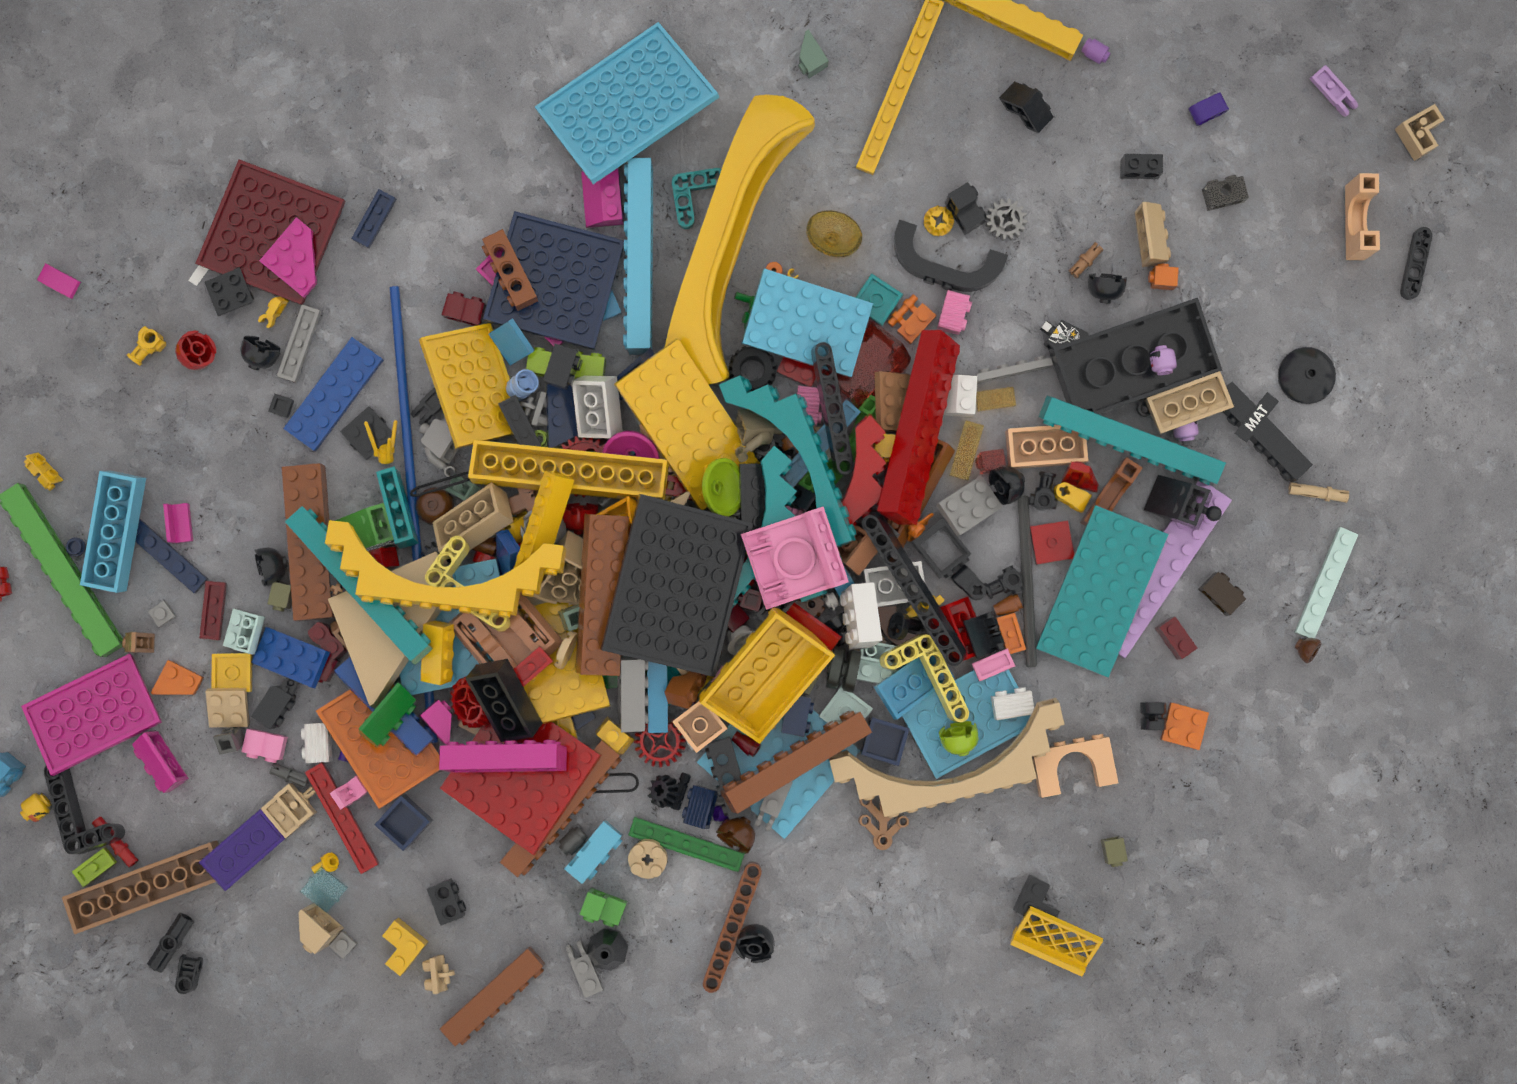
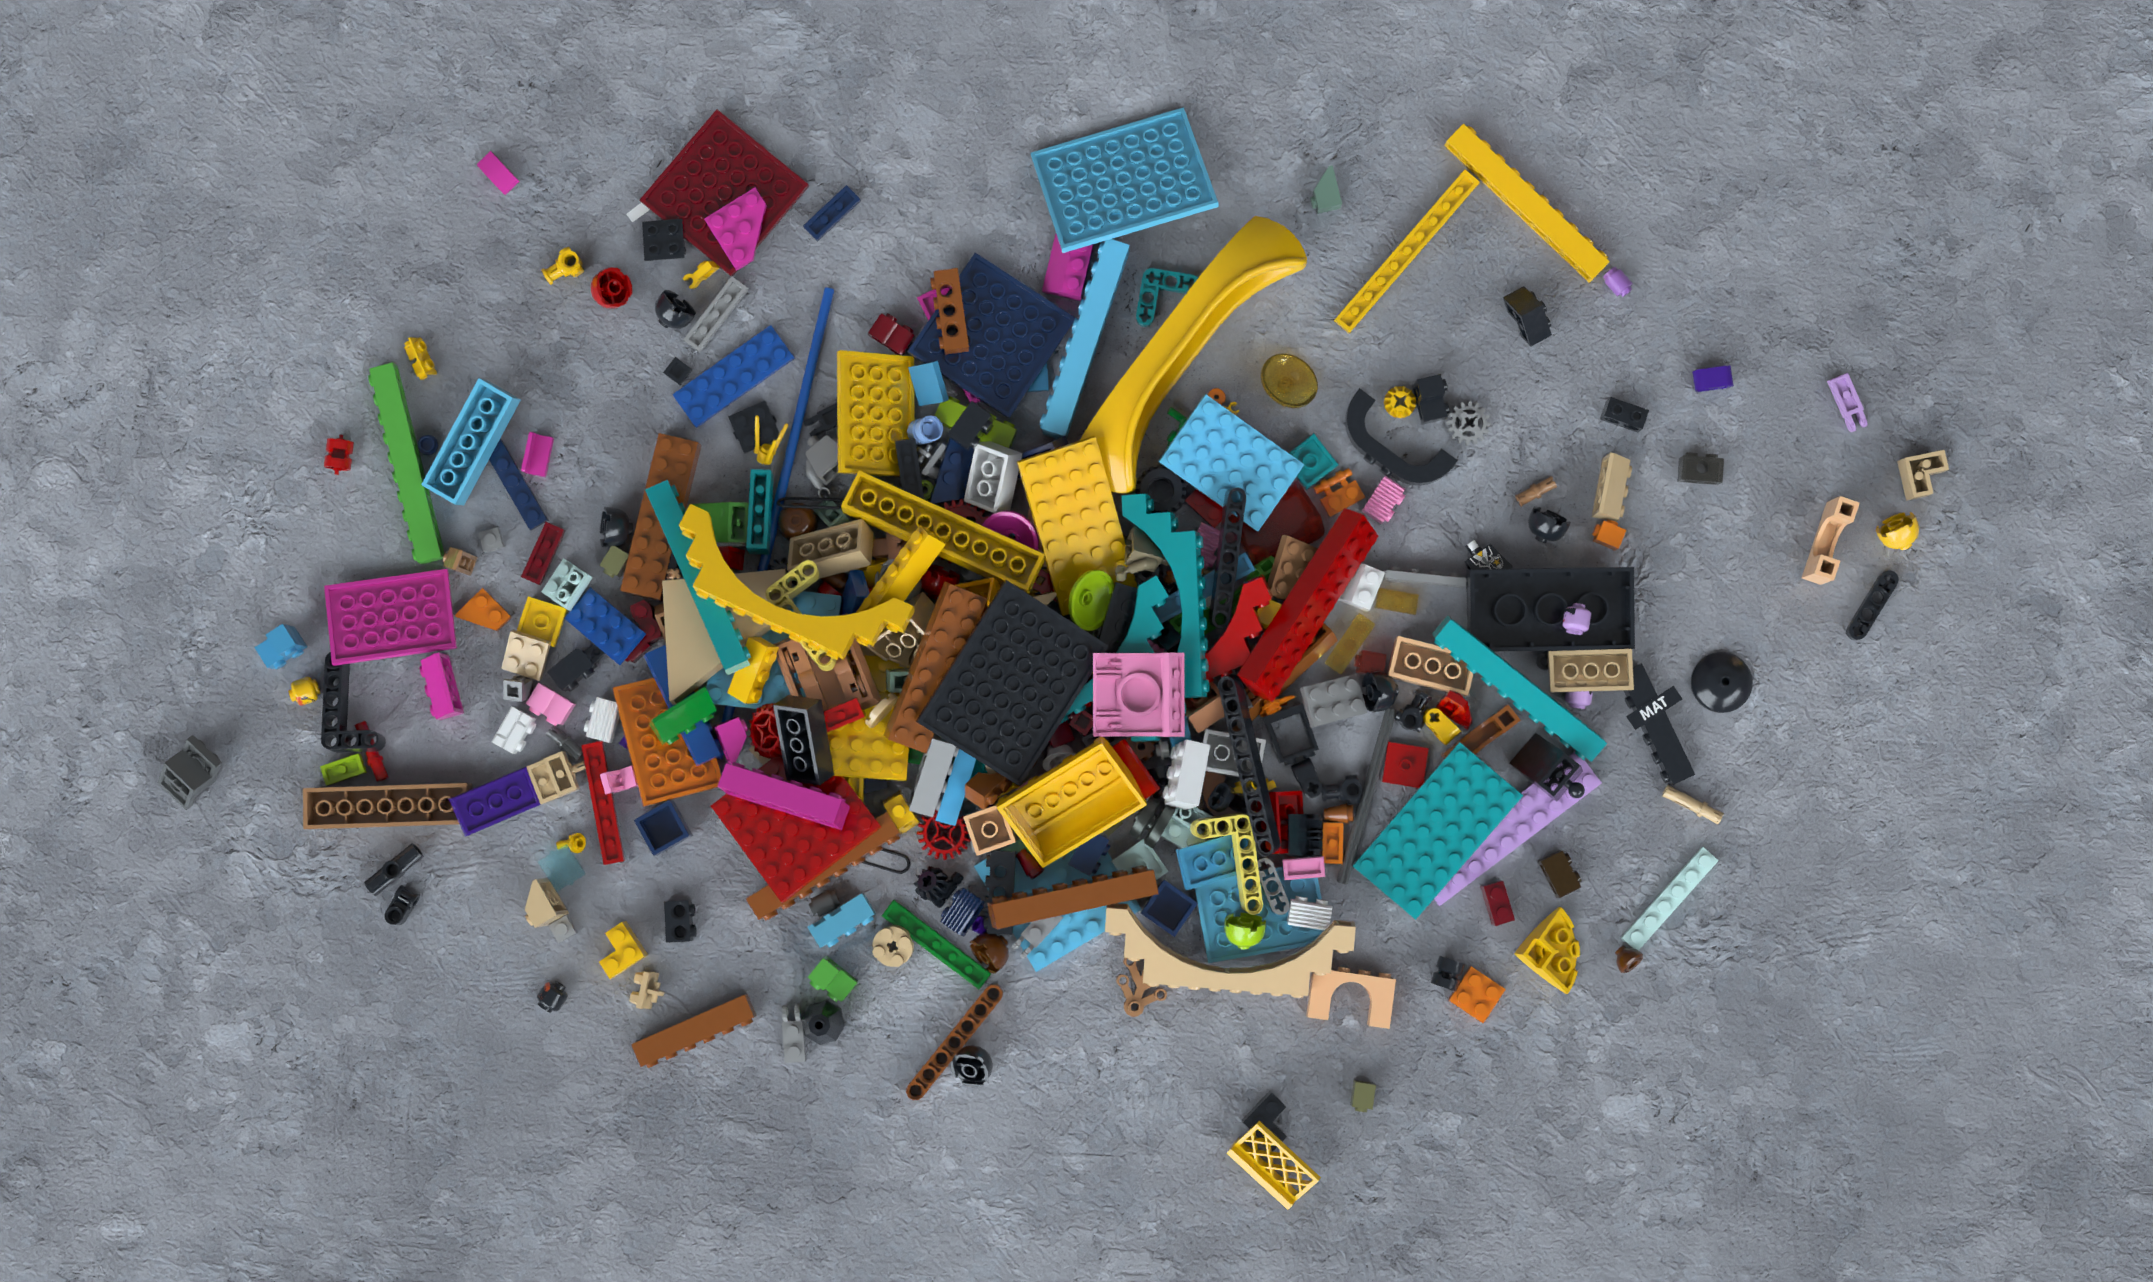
camera: 25 degrees right, 0 degrees up
none -> white brick [491,706,536,754]
none -> black head [537,981,568,1013]
none -> light grey beam [1257,858,1290,915]
none -> yellow brick [1514,907,1580,994]
none -> yellow cylinder [1875,512,1919,550]

